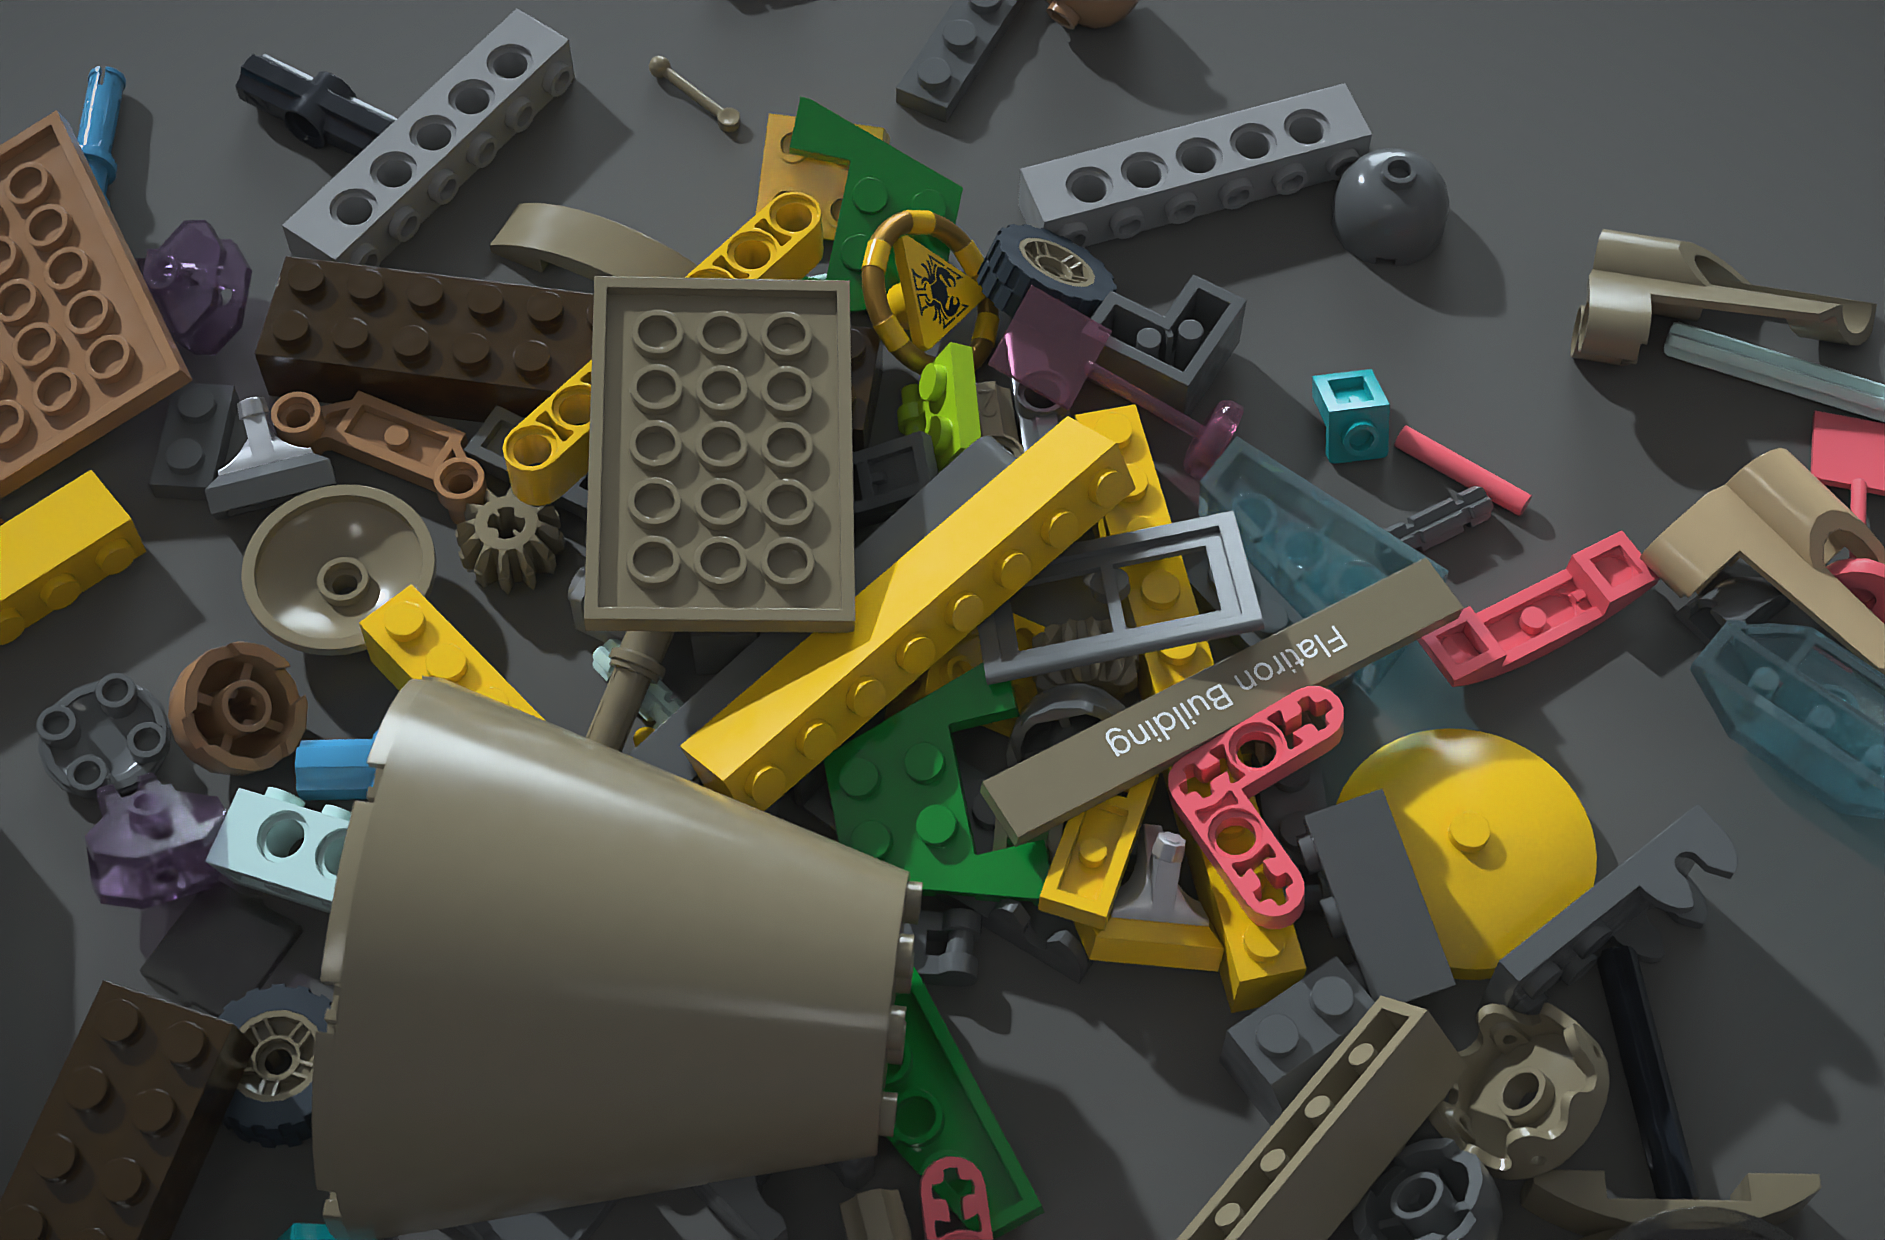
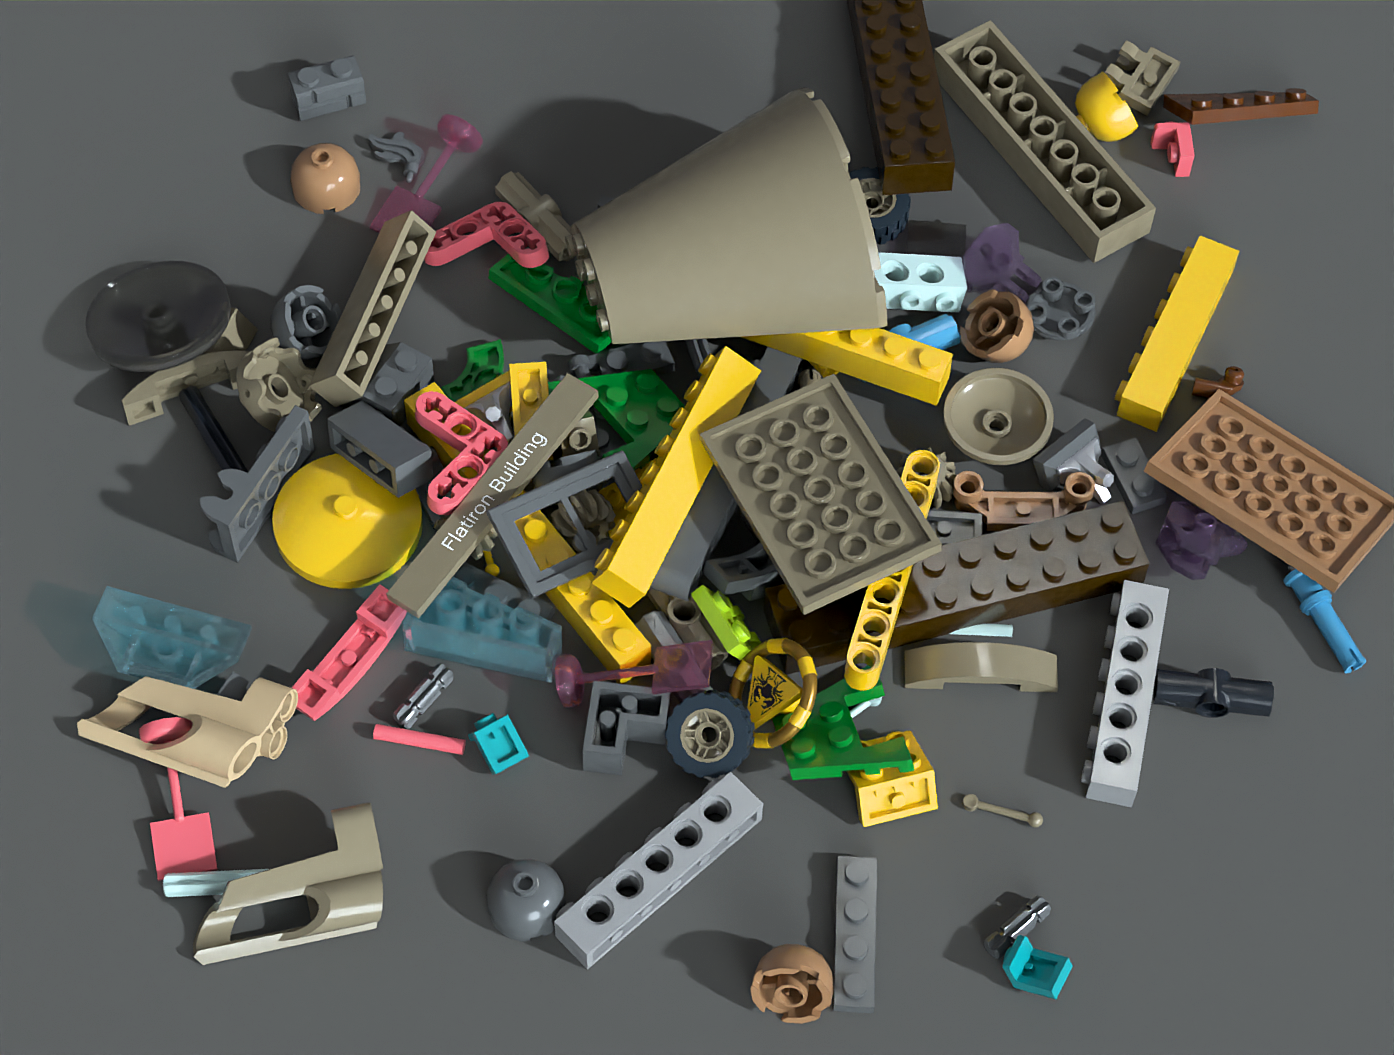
camera: 155 degrees right, 0 degrees up
none -> green tile [441,339,504,402]

